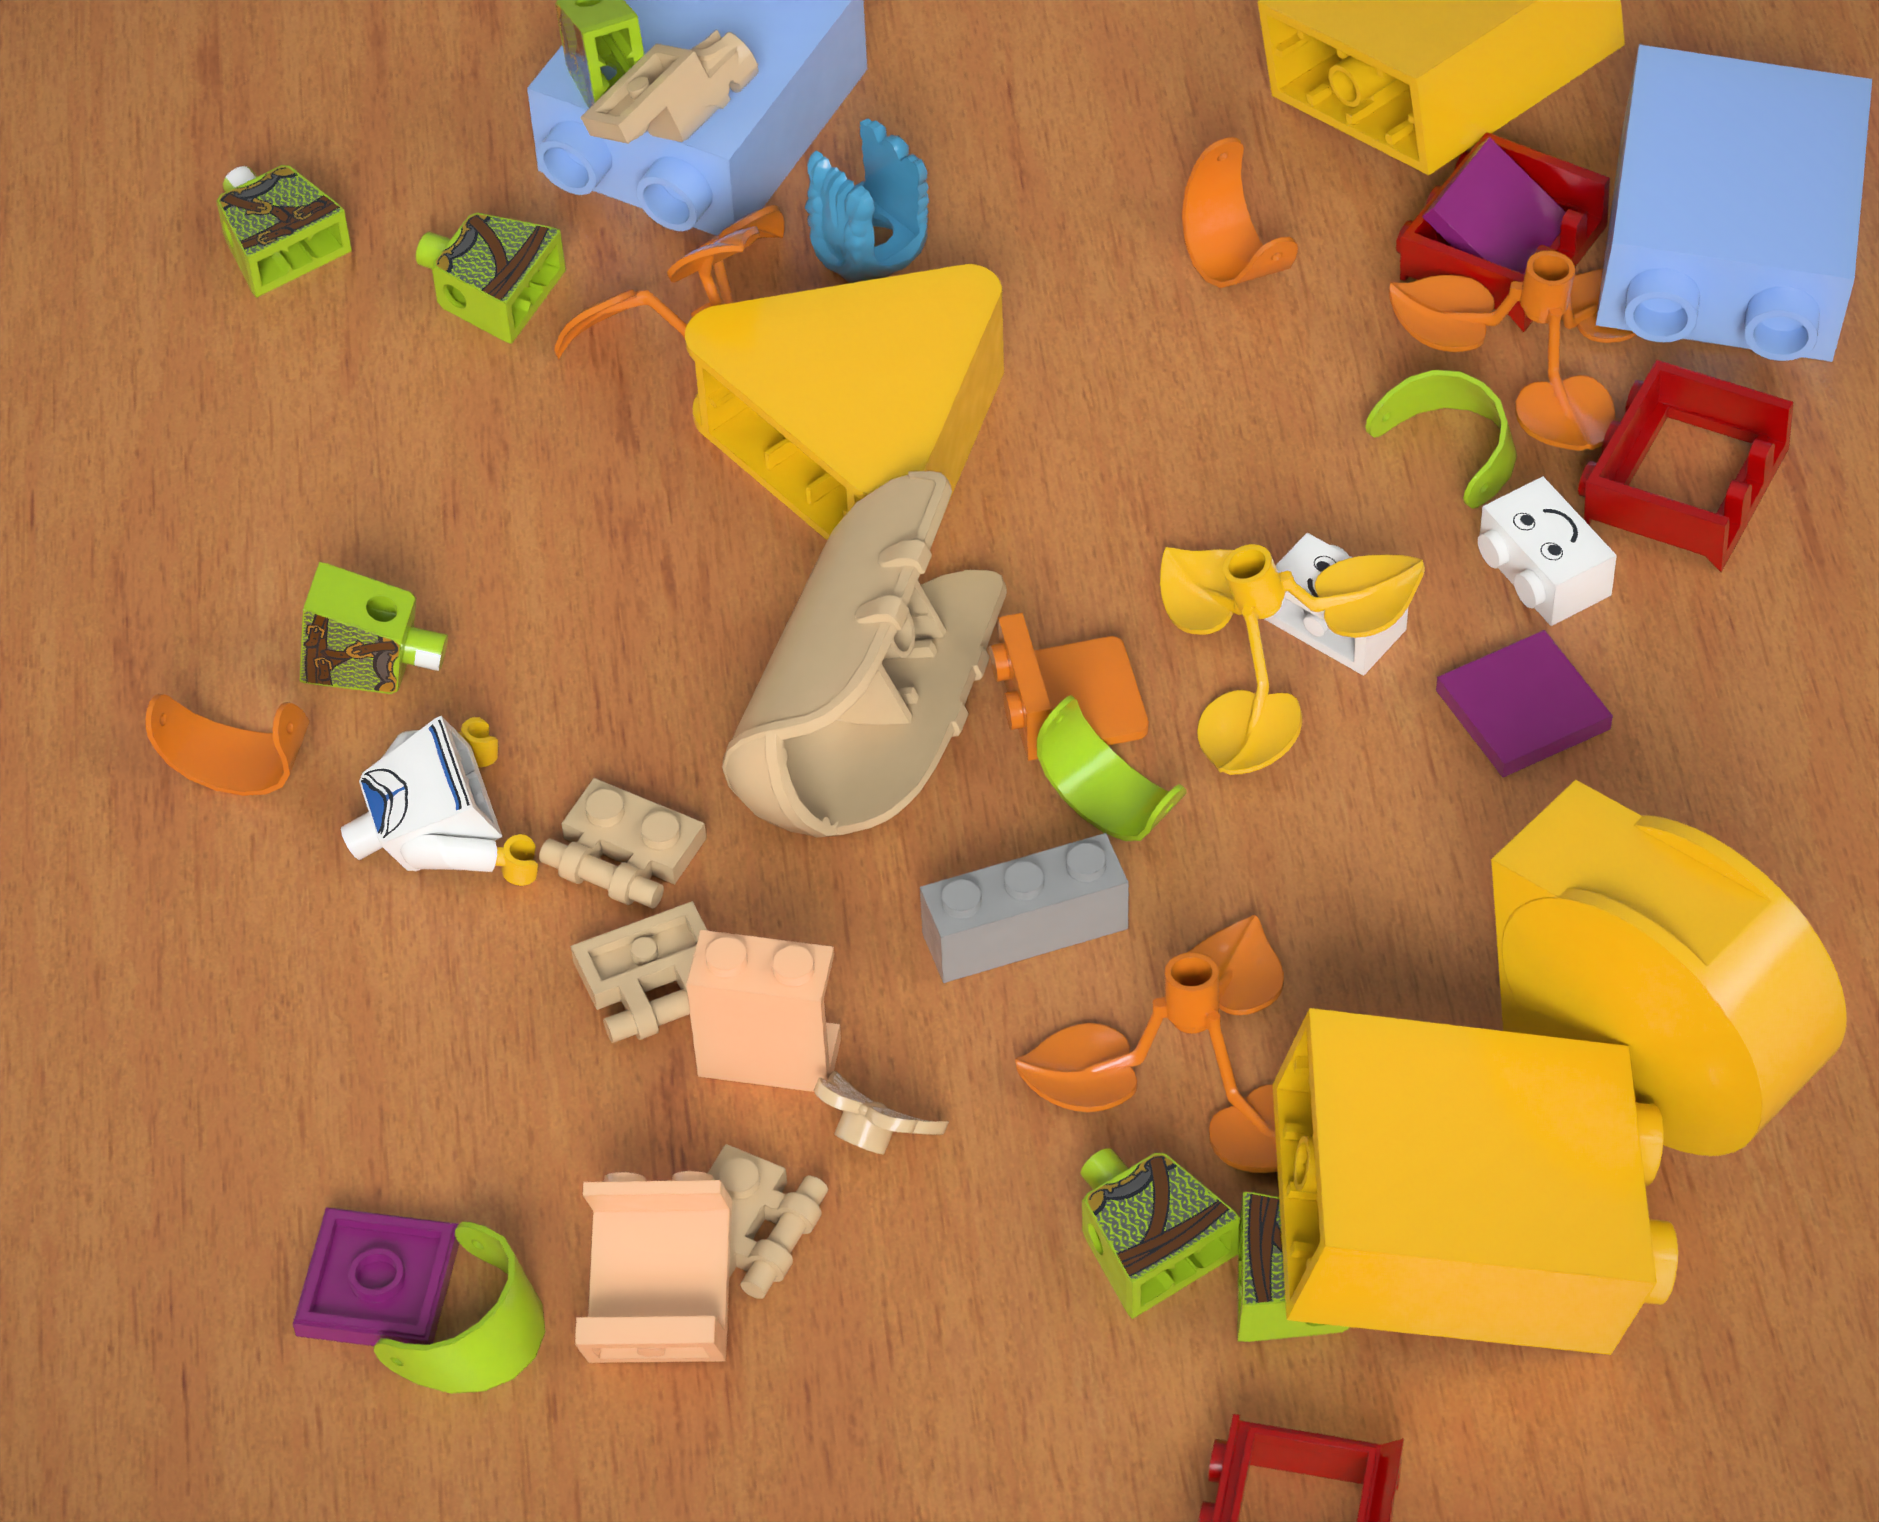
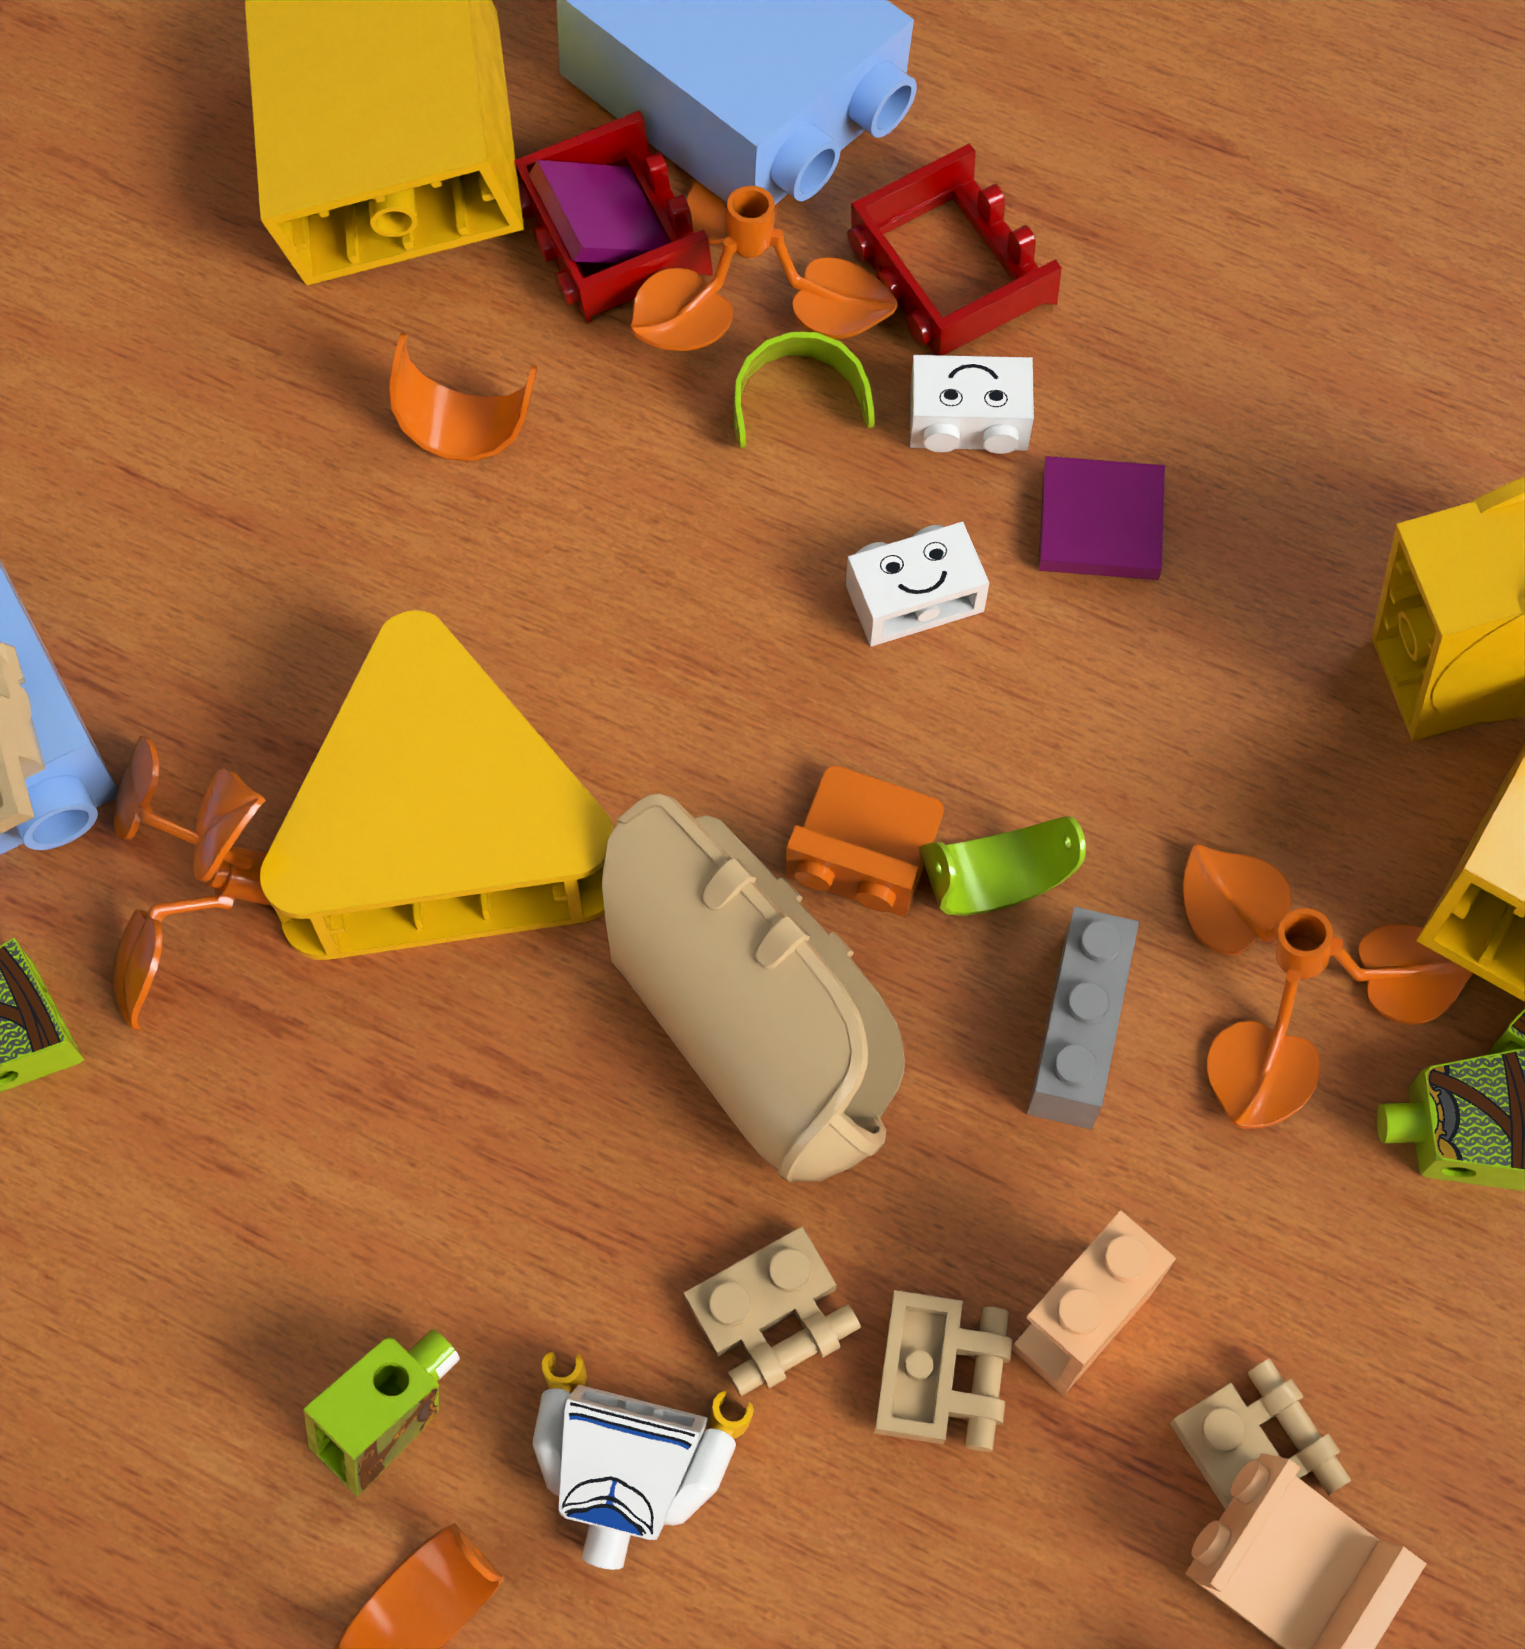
camera: 60 degrees left, 15 degrees up
dark azure piece [805,118,929,283] -> none
tan animal [814,1071,949,1154] -> none
yellow plant [1160,544,1425,775] -> none

